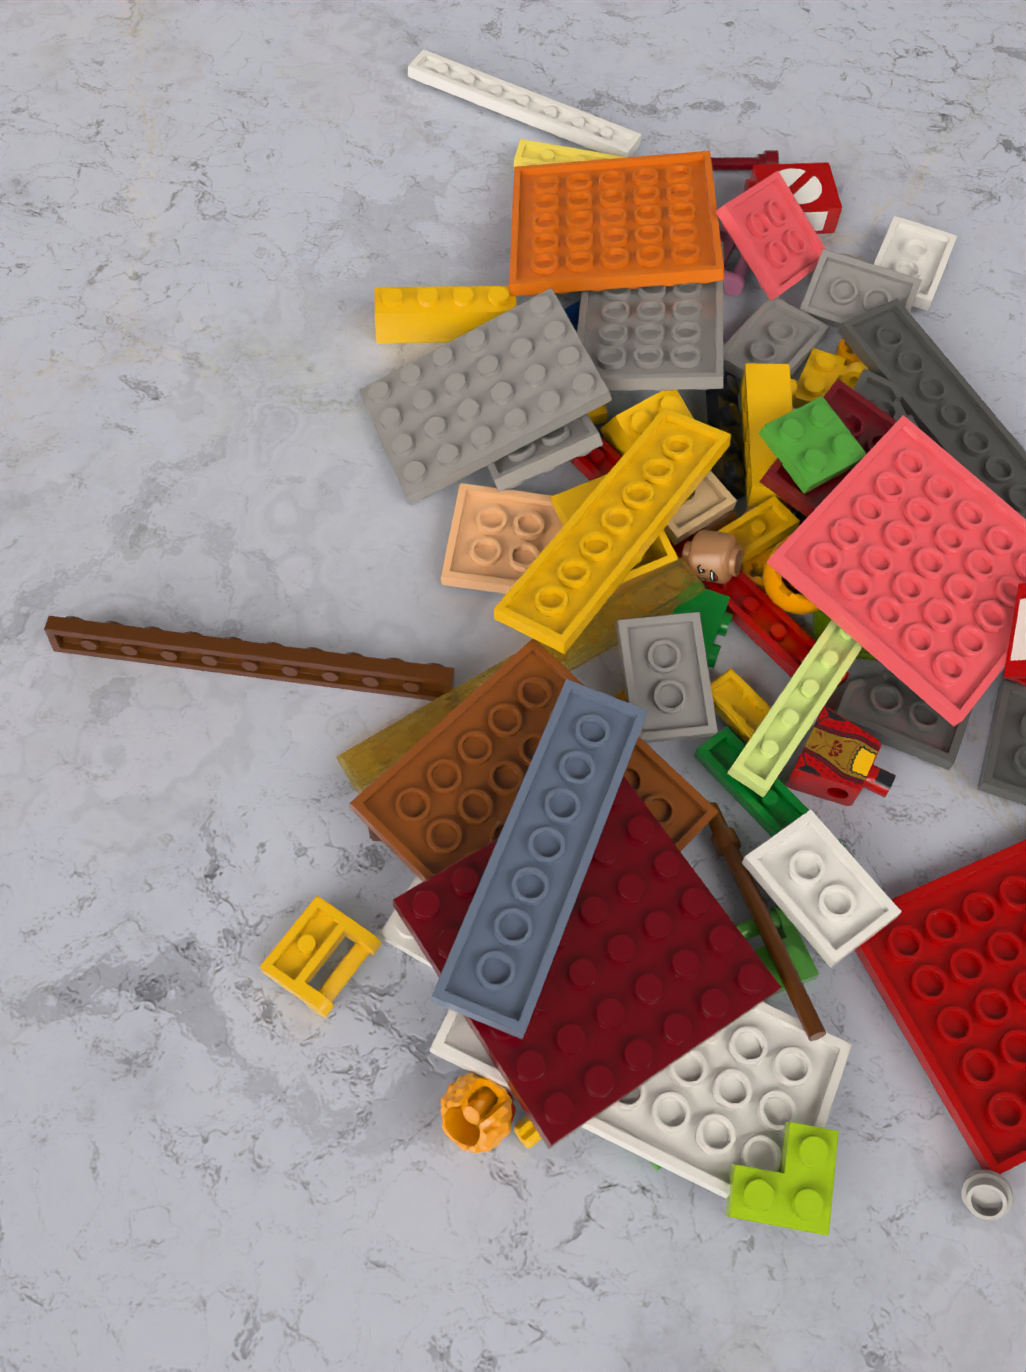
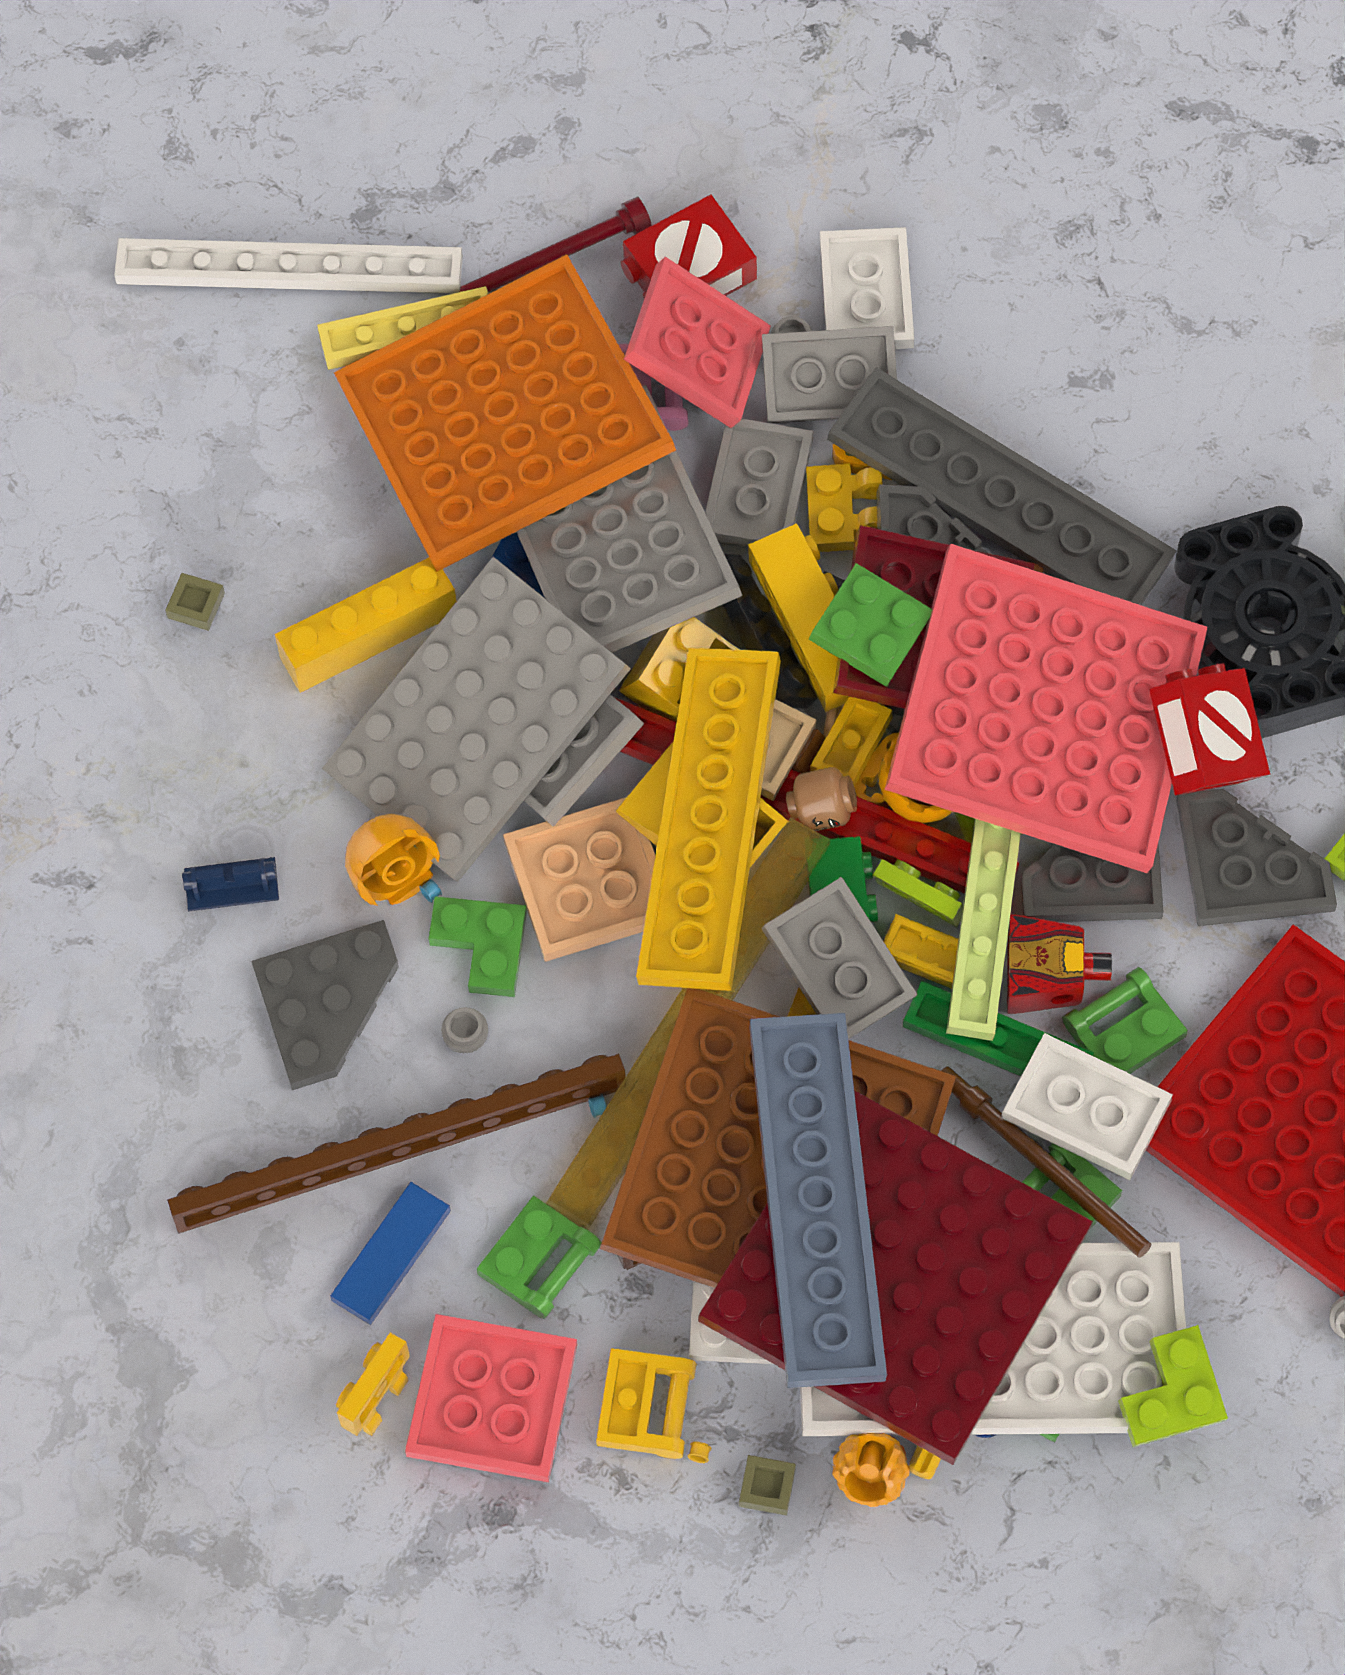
camera: 20 degrees left, 5 degrees up
none -> olive plate [165,573,225,631]
none -> dark blue hinge [182,857,279,912]
none -> dark grey plate [251,920,399,1090]
none -> blue tile [330,1182,451,1325]
none -> yellow plate [336,1332,410,1436]
none -> light orange cylinder [345,813,440,906]
none -> coral plate [405,1314,577,1483]
none -> dark azure piece [419,879,442,903]
none -> bright green plate [428,896,527,997]
none -> light grey plate [441,1007,488,1053]
none -> bright green plate [477,1195,602,1319]
none -> dark azure piece [588,1094,608,1118]
none -> yellow piece [687,1441,712,1463]
none -> olive plate [739,1455,796,1516]
none -> lime plate [873,859,963,928]
none -> bright green plate [1062,967,1188,1074]

